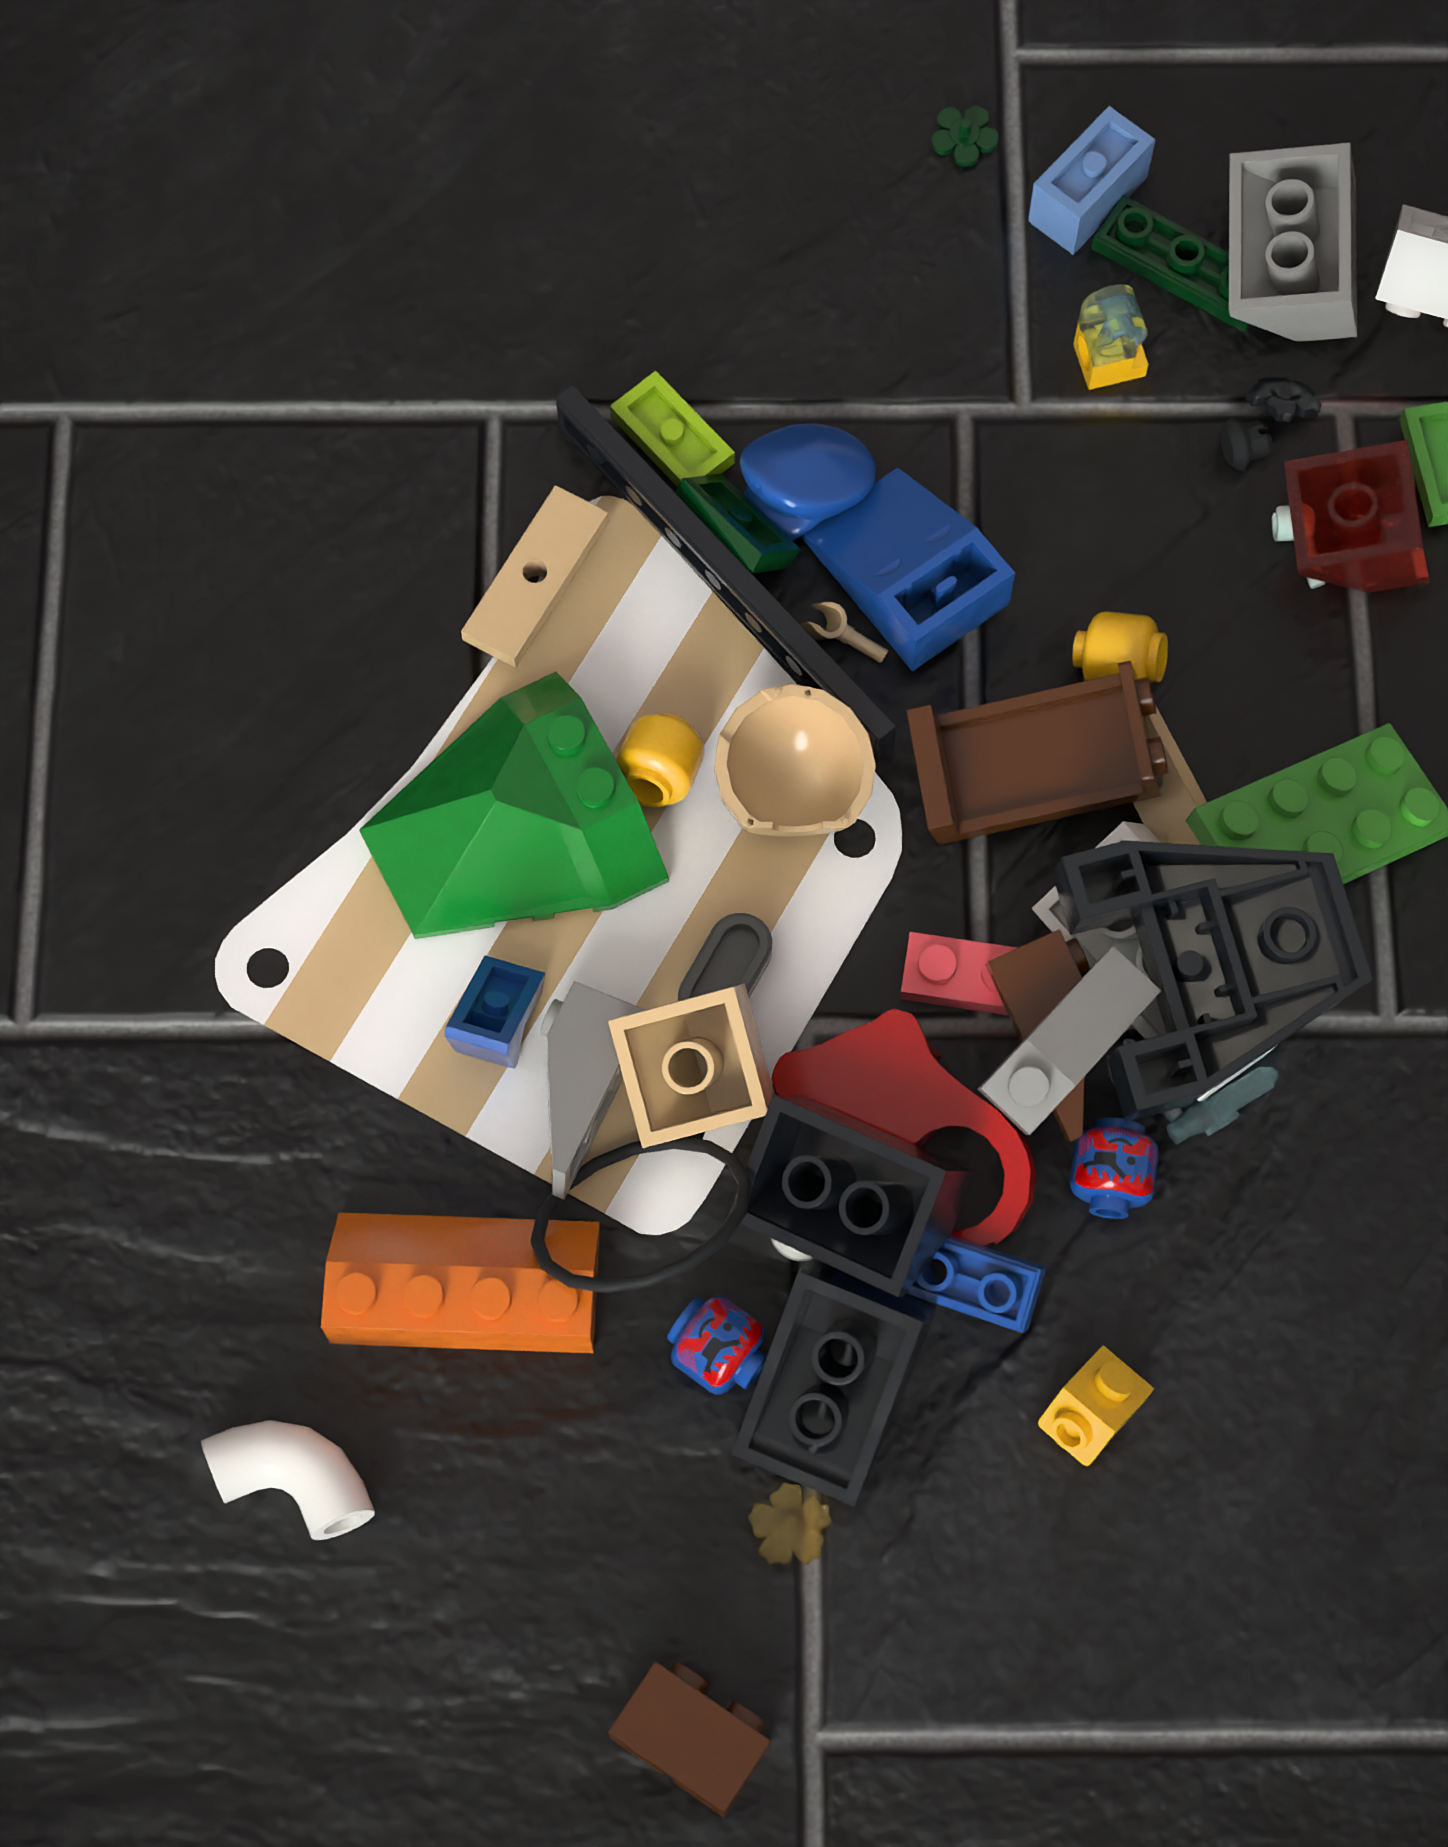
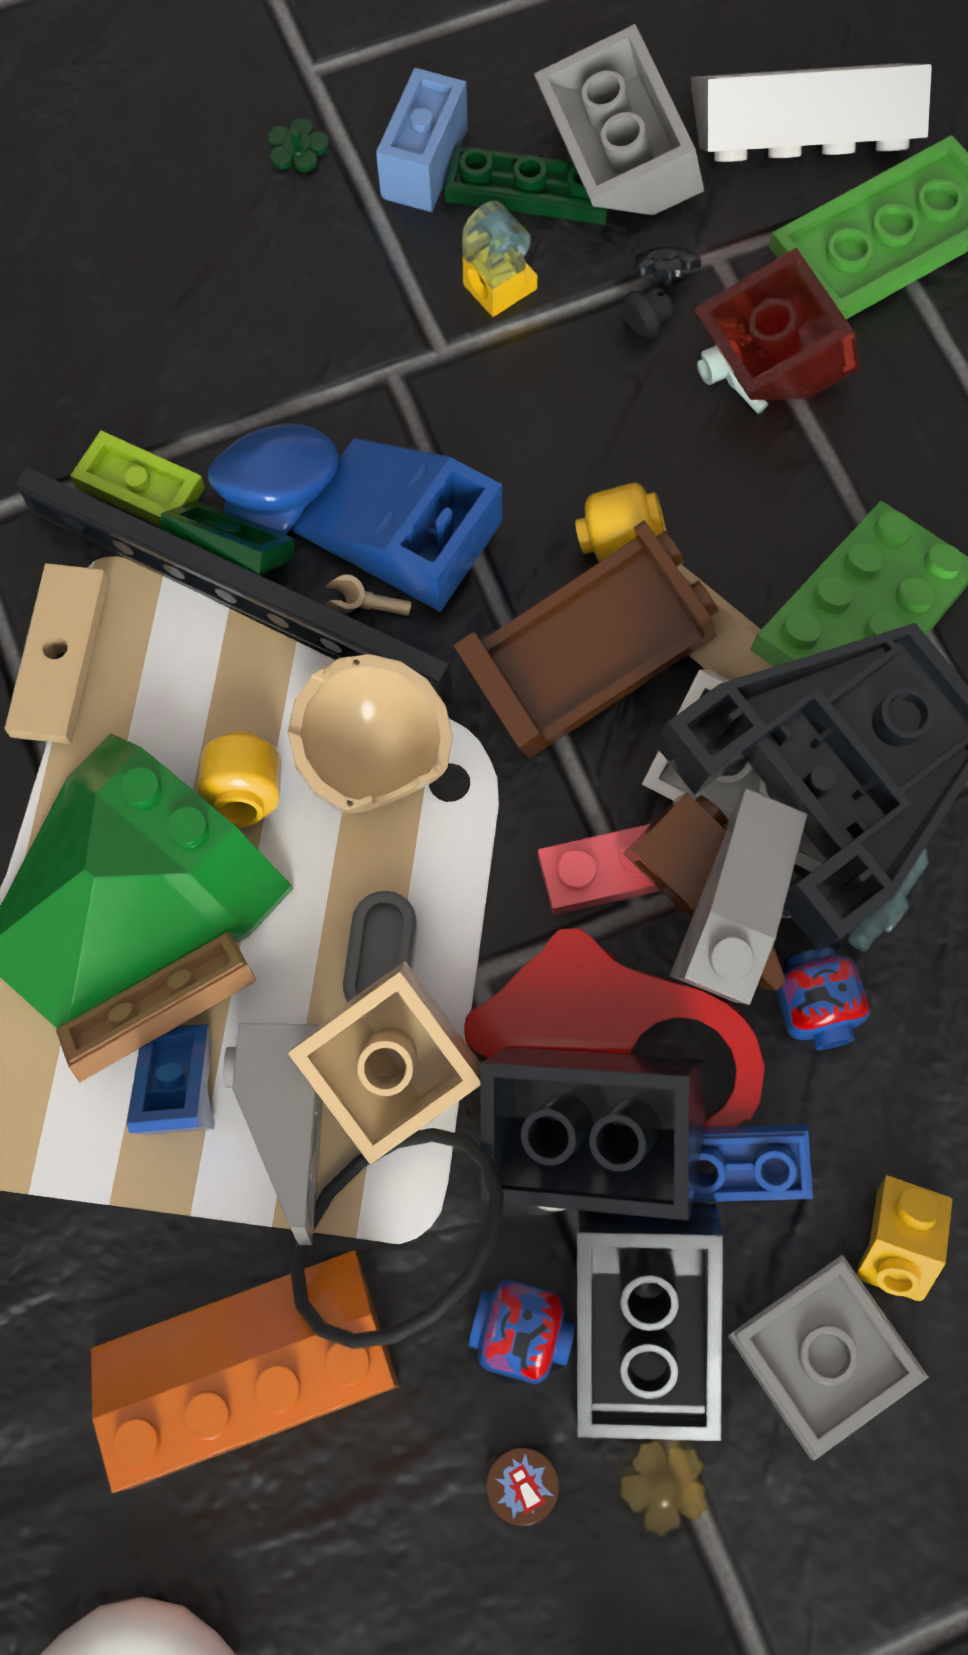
camera: 20 degrees left, 0 degrees up
none -> medium nougat tile [56,932,257,1083]
none -> tile [487,1447,559,1526]
none -> light grey tile [727,1255,929,1460]

